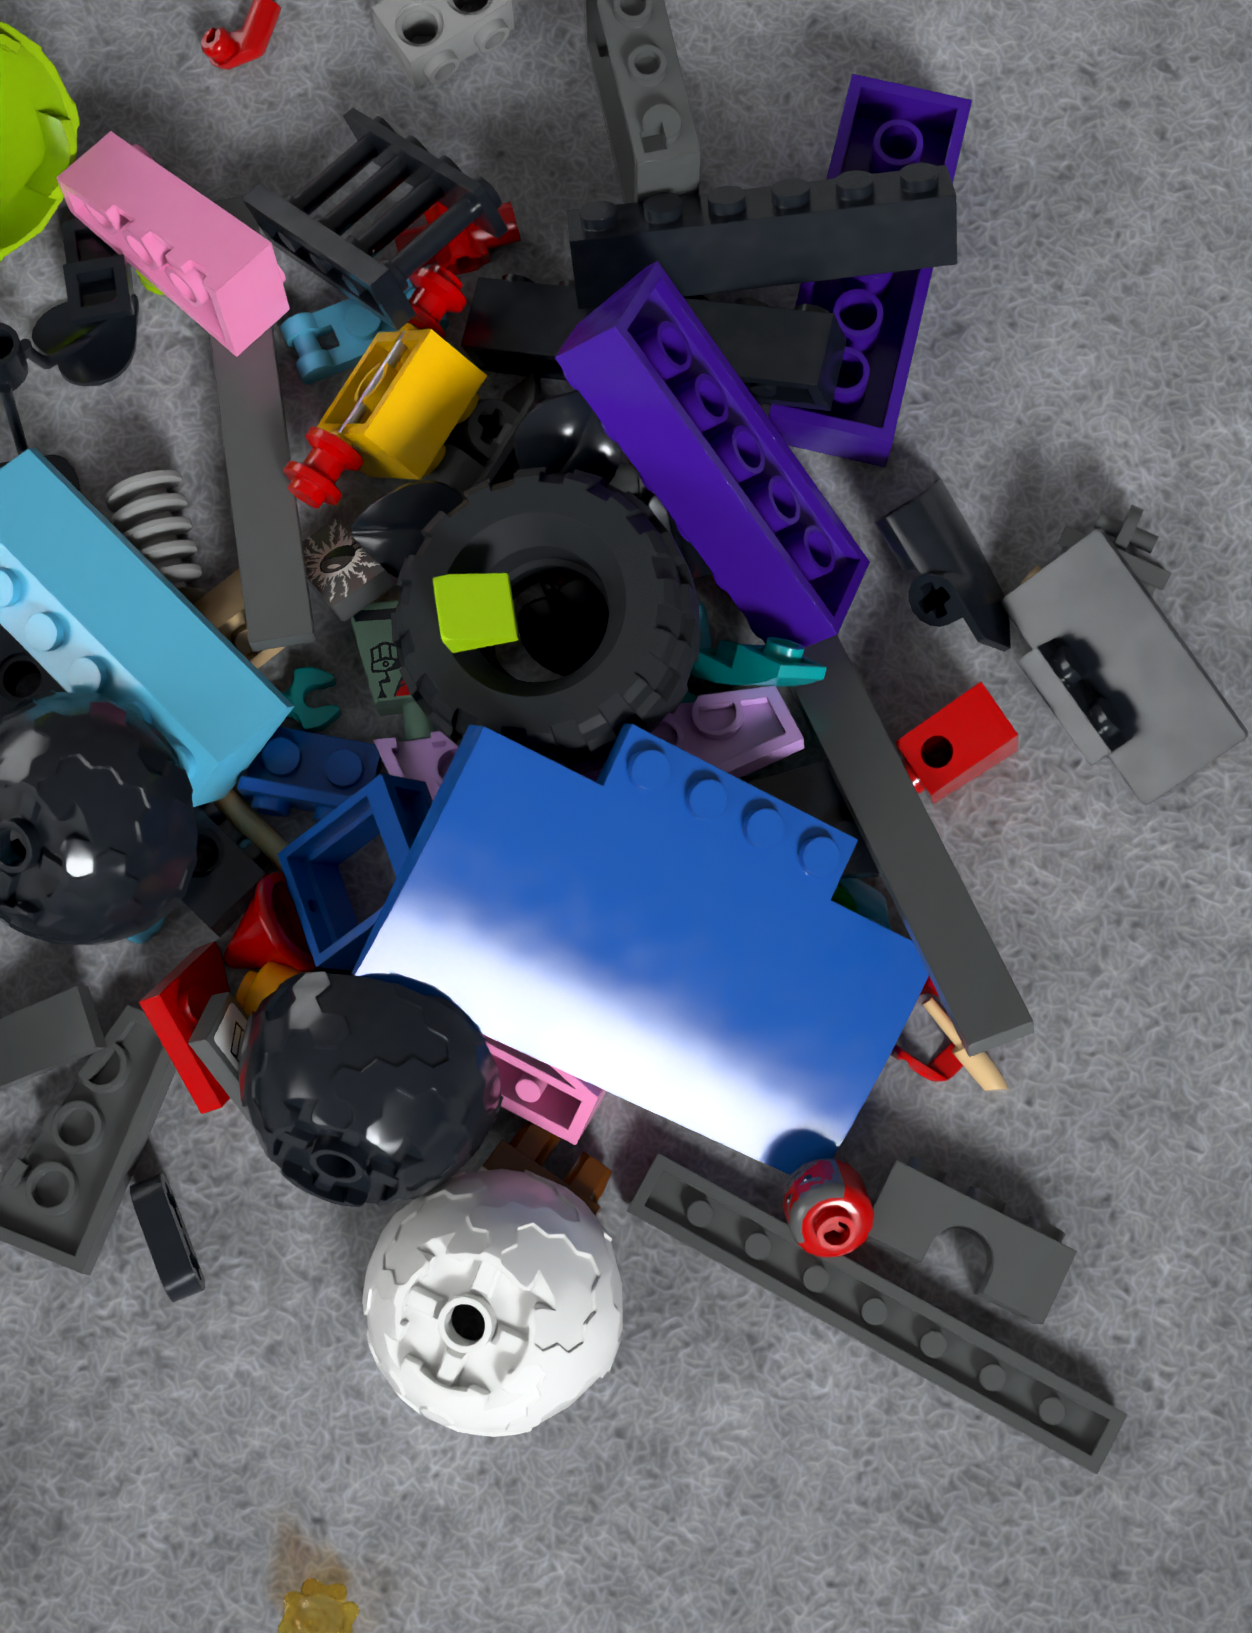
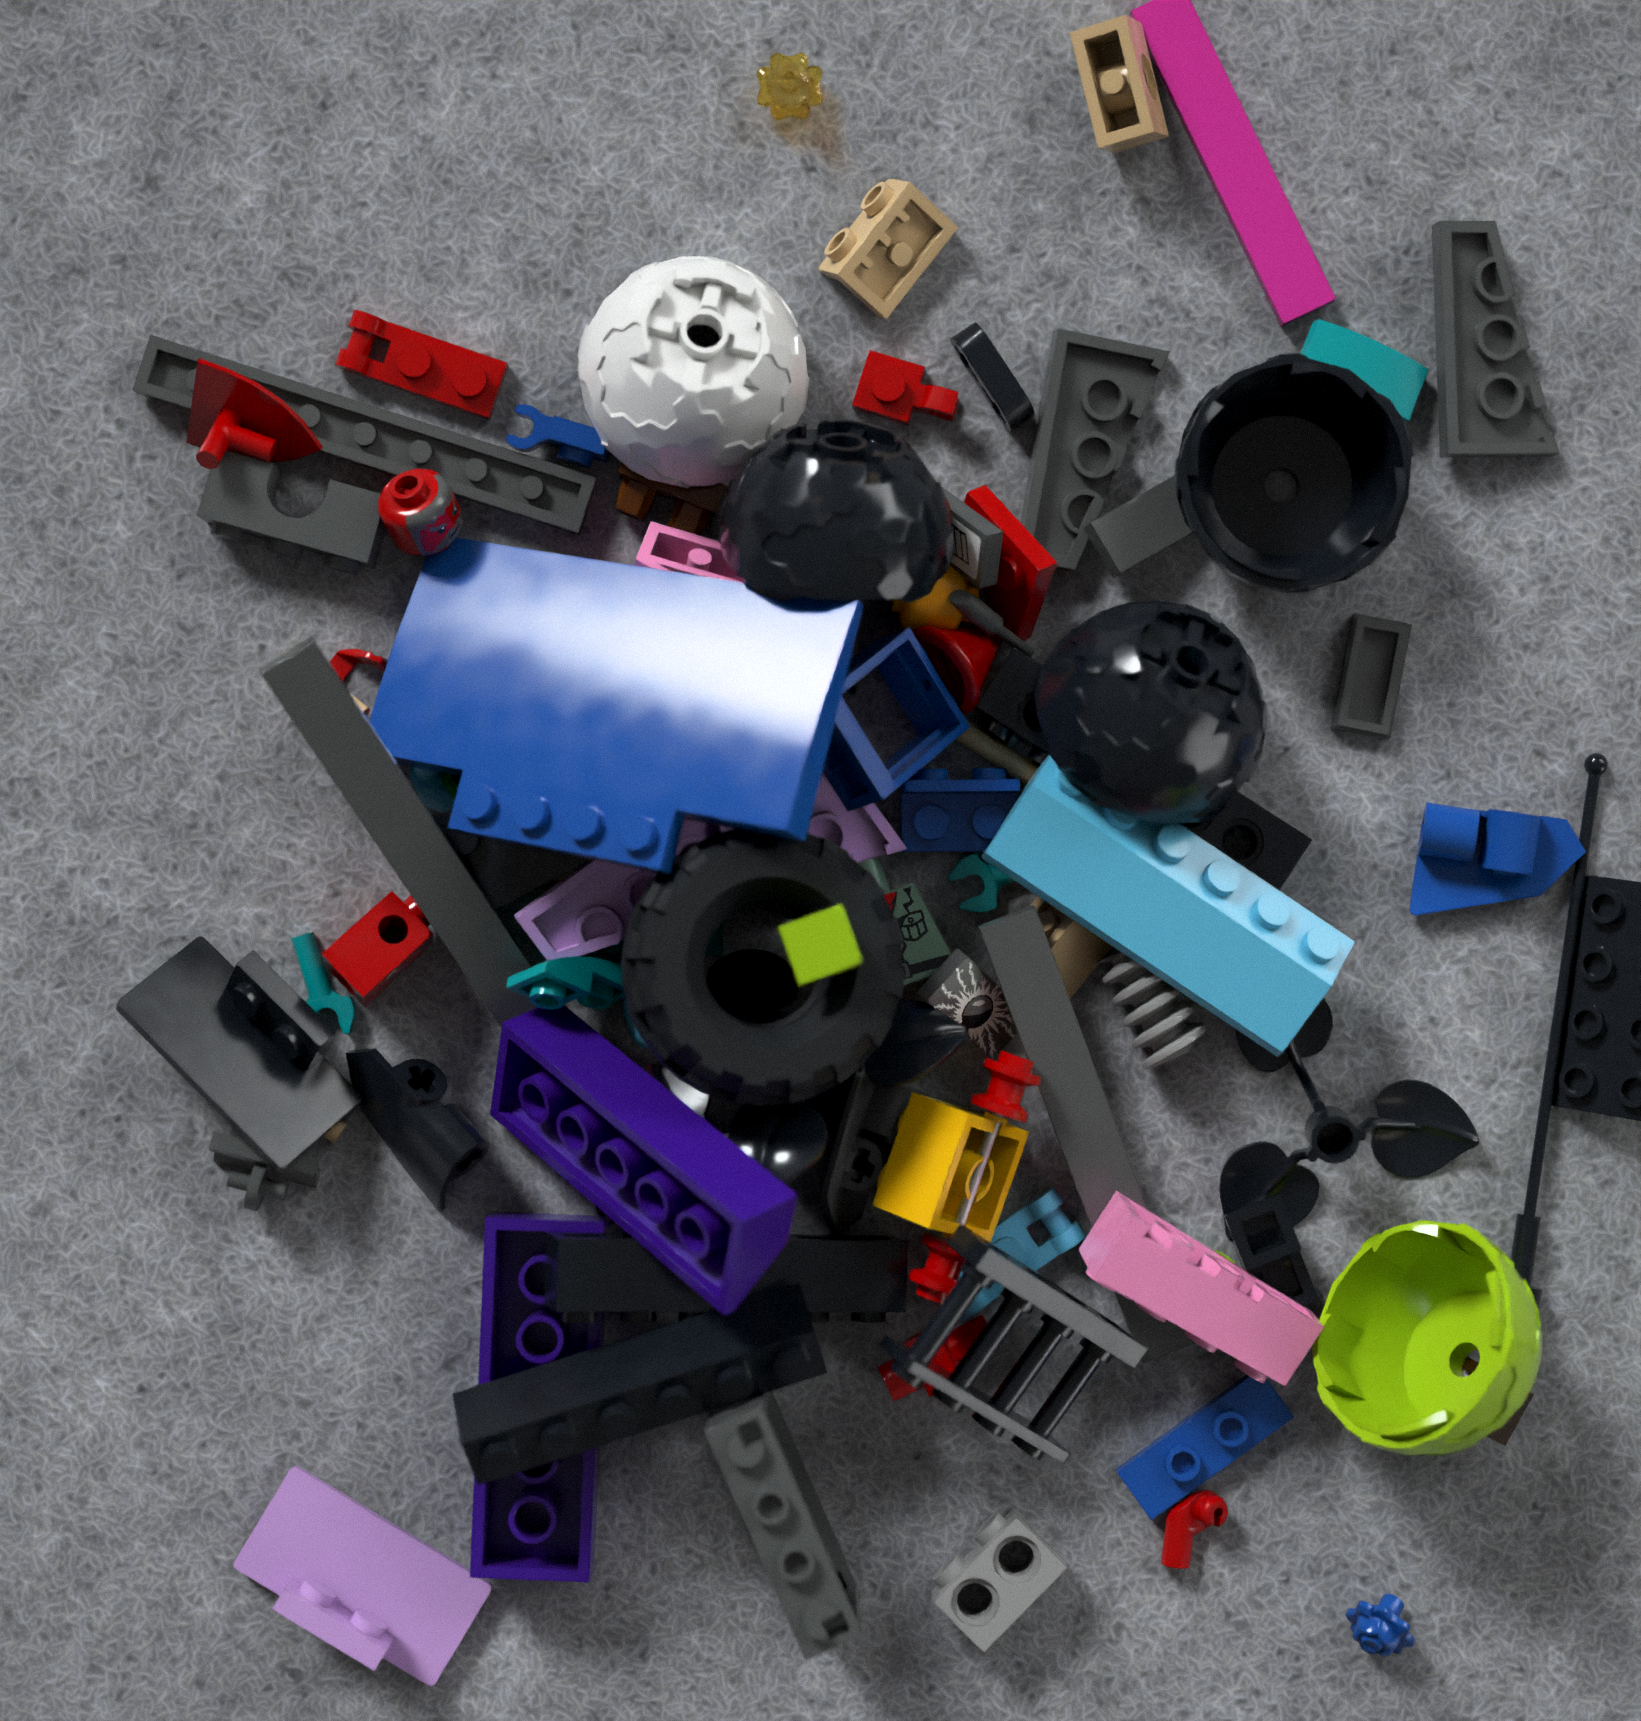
camera: 165 degrees right, 10 degrees up
none -> red shield [186,358,323,469]
none -> lavender bracket [233,1466,493,1686]
none -> teal bar [291,932,357,1034]
none -> red plate [334,310,509,420]
none -> blue plate [505,404,610,468]
none -> tan bracket [818,179,958,319]
none -> red plate [852,350,959,426]
none -> dark grey piece [949,590,1034,657]
none -> blue plate [1115,1375,1294,1520]

